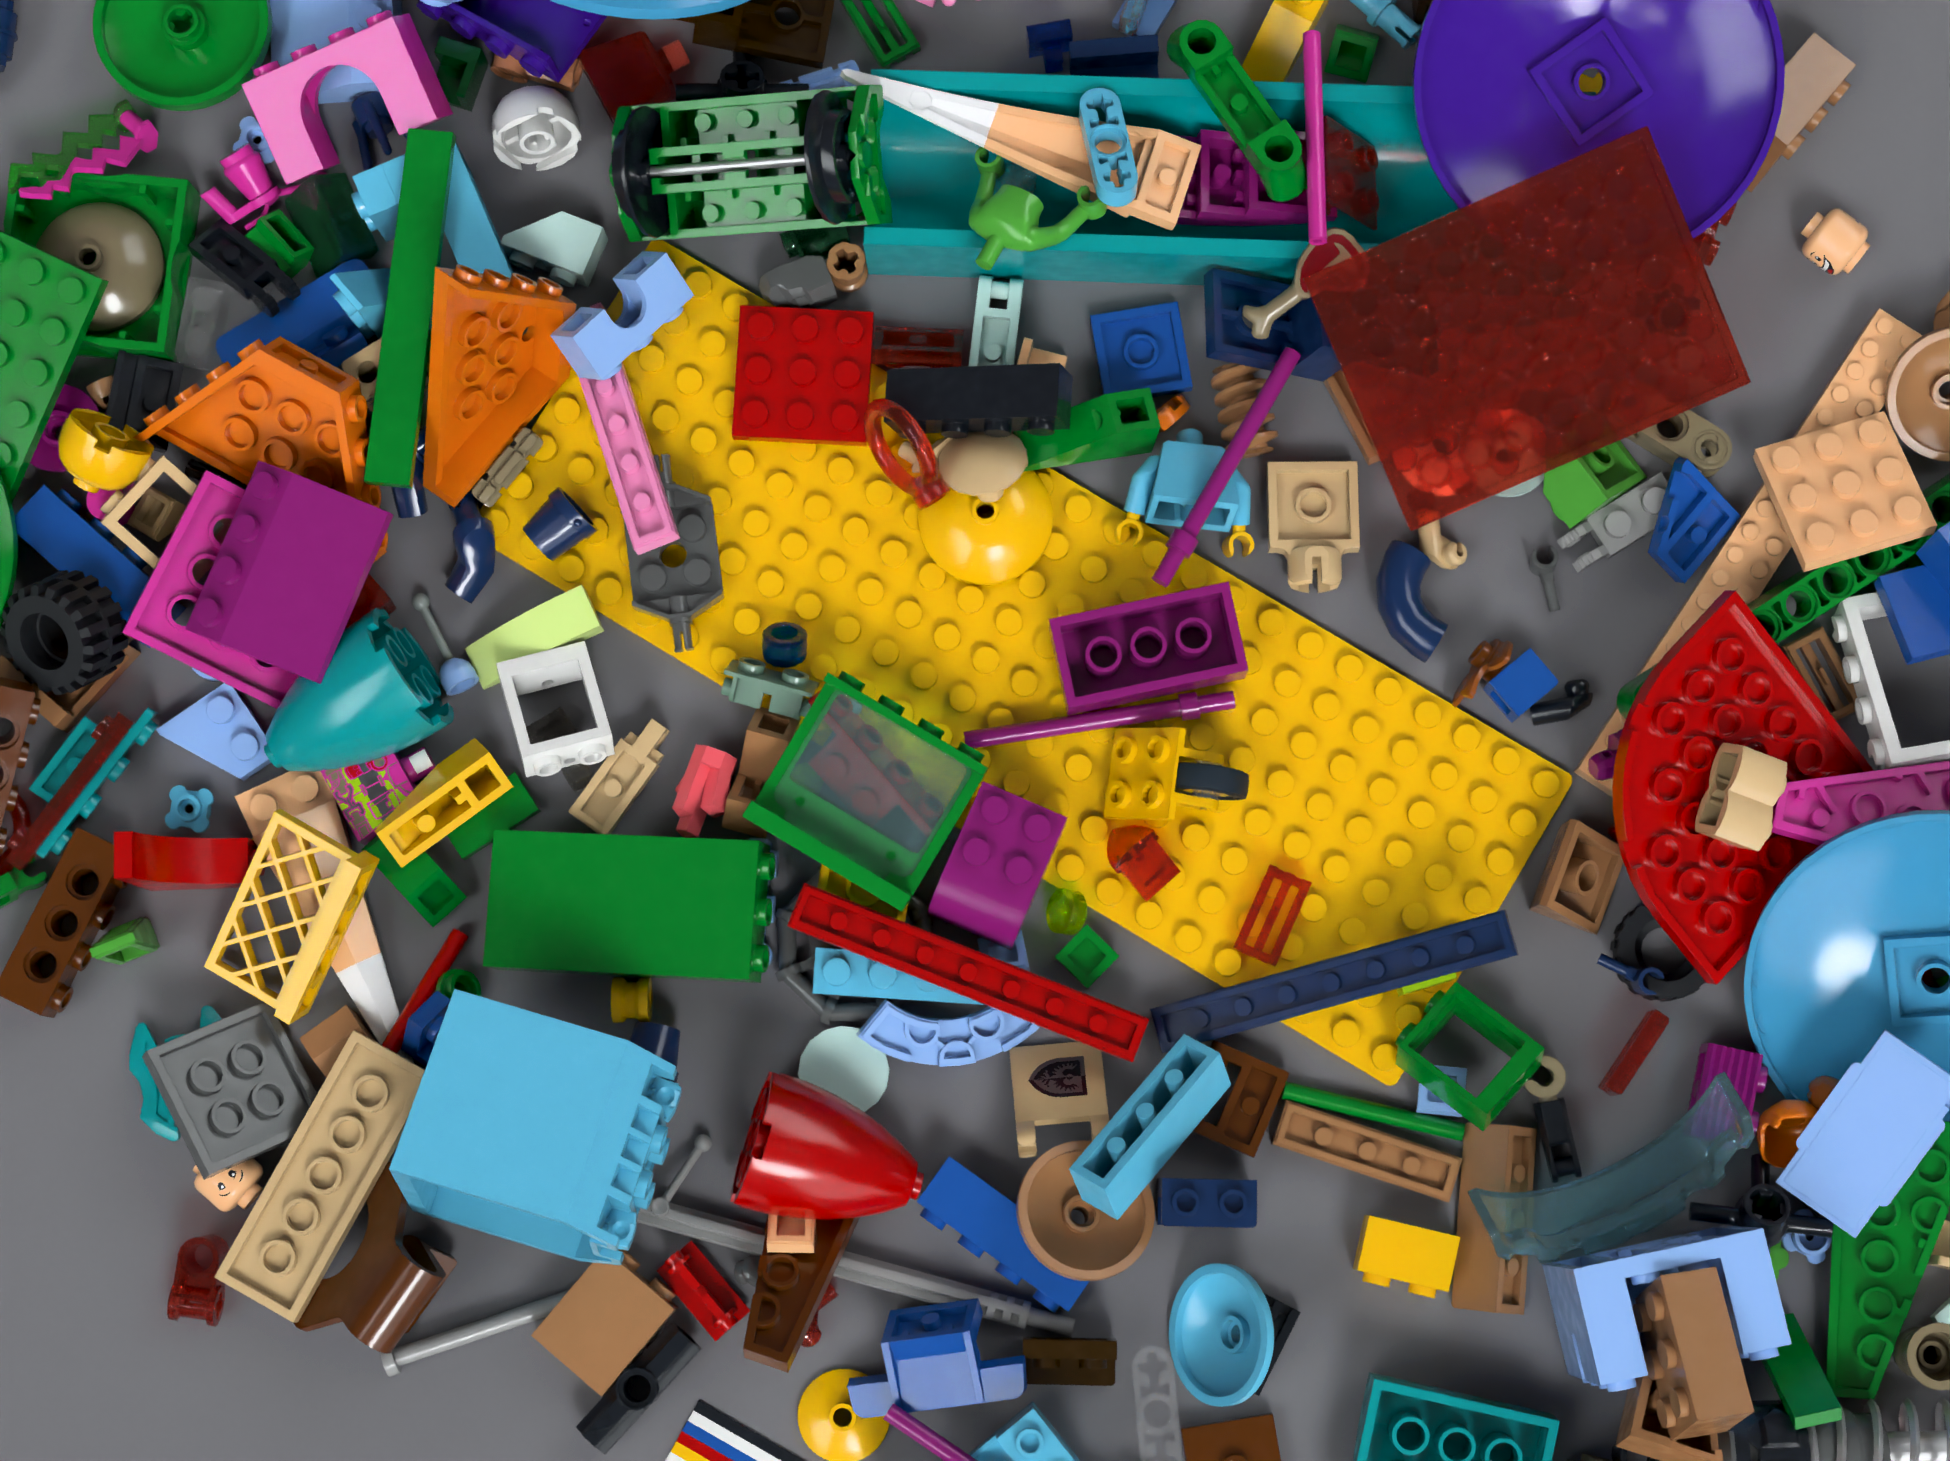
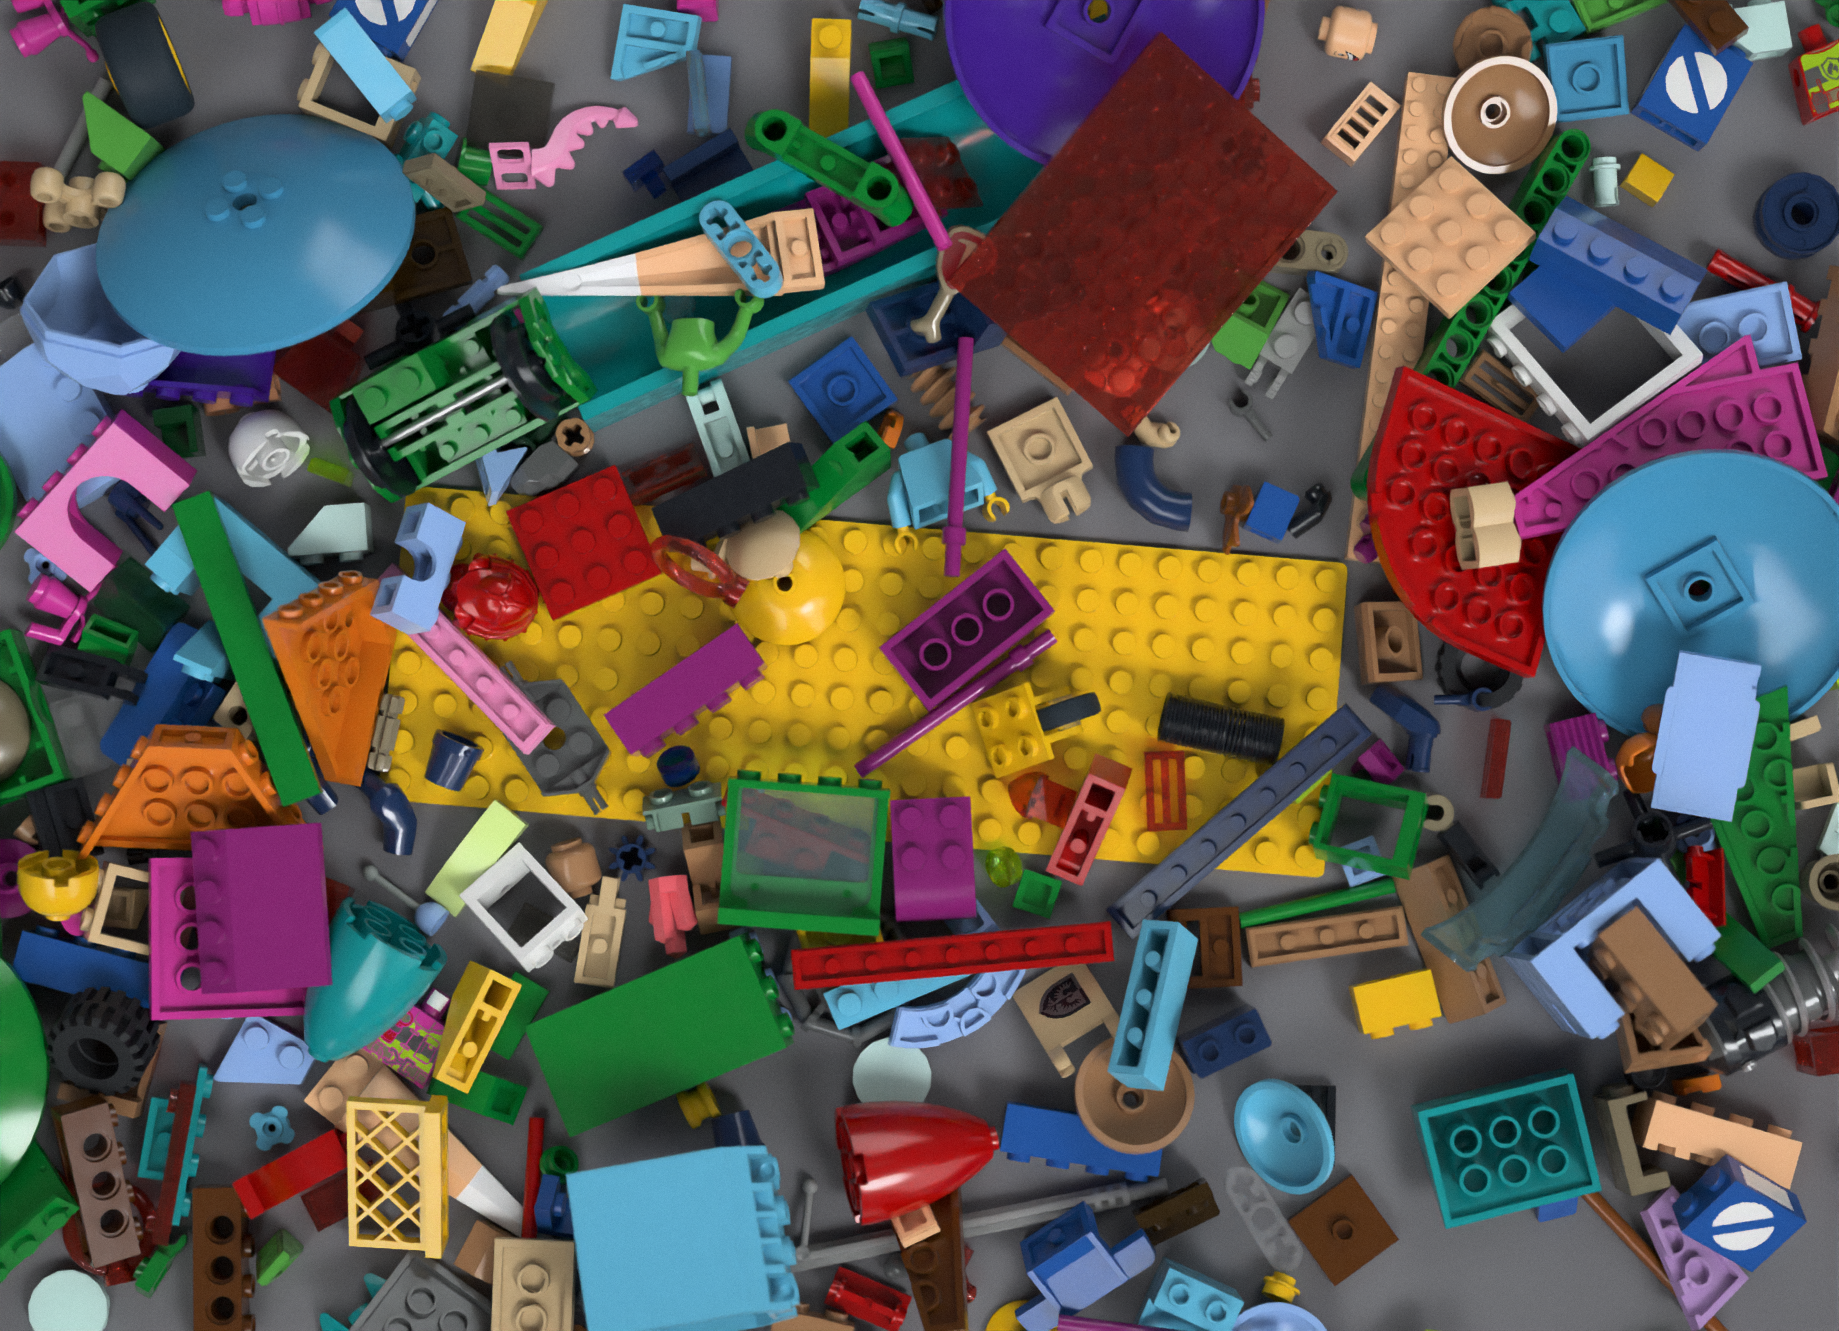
camera: 30 degrees left, 5 degrees up
none -> clear red tile [300,1159,383,1232]
none -> clear neon green tile [307,457,355,488]
none -> green piece [350,345,452,425]
none -> red head [441,552,540,641]
none -> light blue slope [475,447,528,506]
none -> medium nougat head [545,837,602,899]
none -> magenta brick [604,624,768,758]
none -> dark blue gear [609,835,657,882]
none -> red slope [1045,753,1132,886]
none -> black piece [1157,692,1285,766]
none -> light nougat slope [1321,82,1401,167]
none -> magenta tile [1350,738,1405,785]
none -> dark blue arm [1369,683,1441,773]
none -> red hinge [1683,845,1726,928]

